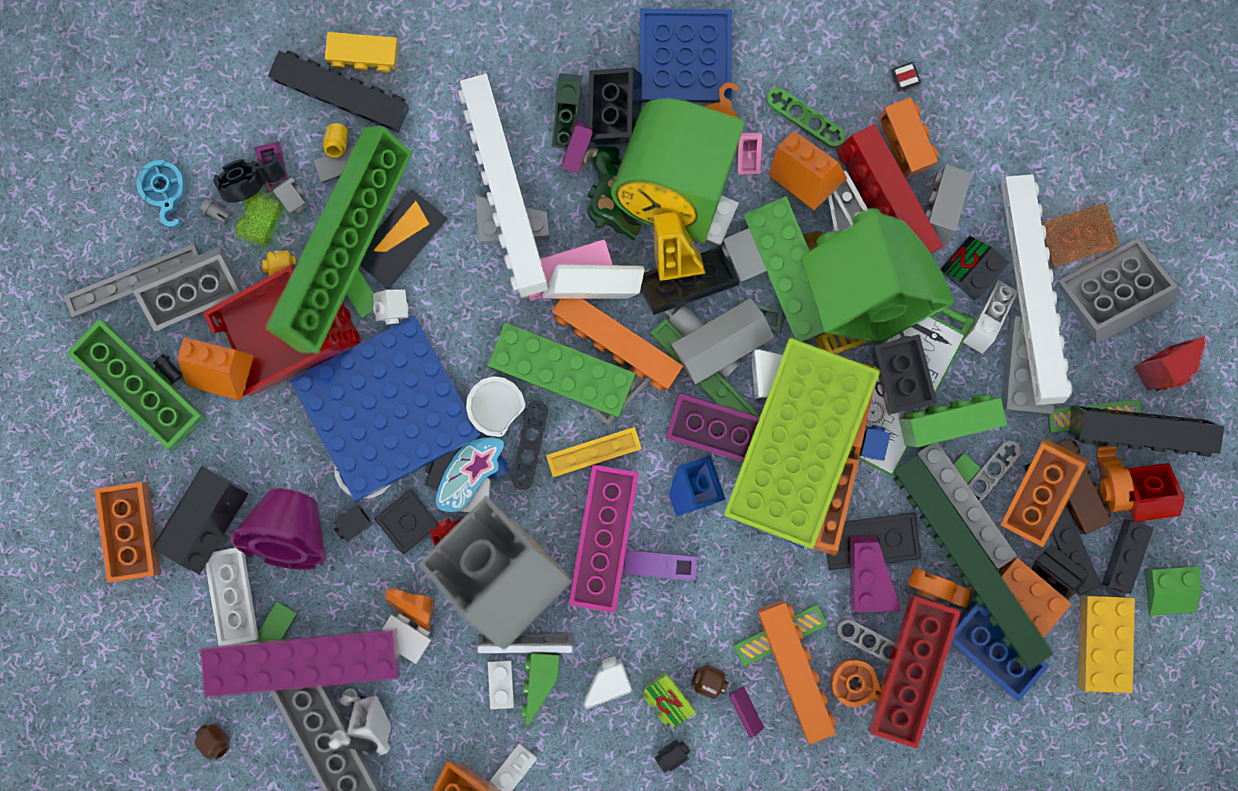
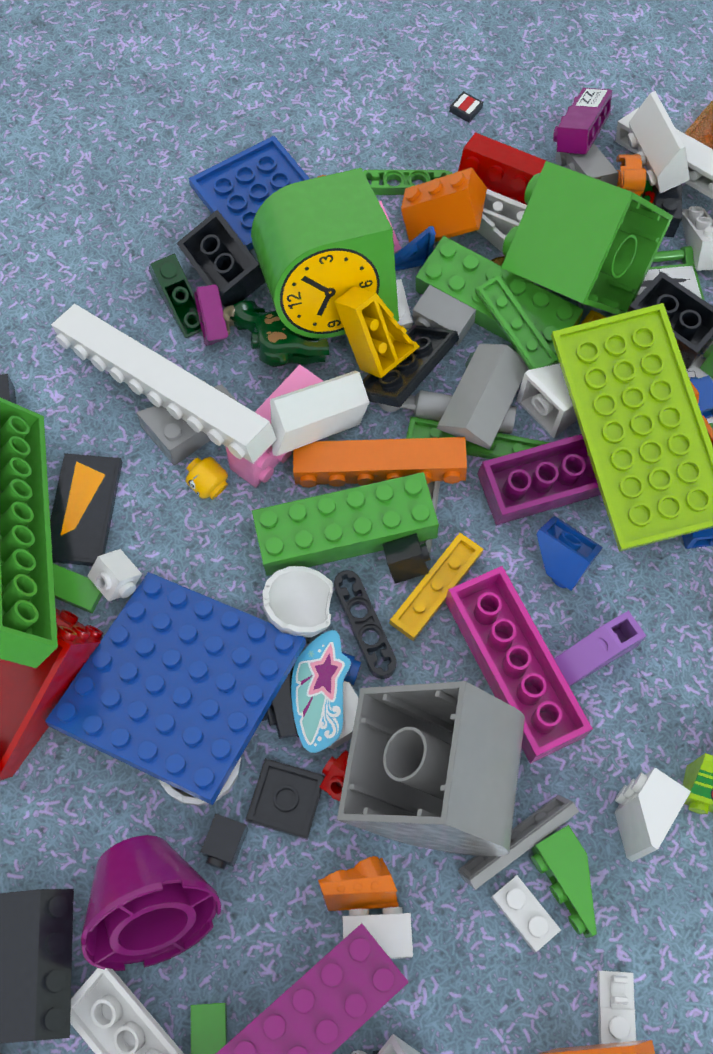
camera: 30 degrees left, 20 degrees down
orange brick [878,97,939,179] -> none
none -> yellow head [185,457,228,500]
none -> black brick [383,533,431,584]
none -> blue tile [394,226,436,271]
none -> bright green tile [475,274,559,370]
none -> magenta brick [553,88,612,155]
none -> orange piece [616,154,646,196]
none -> white slope [627,91,690,193]

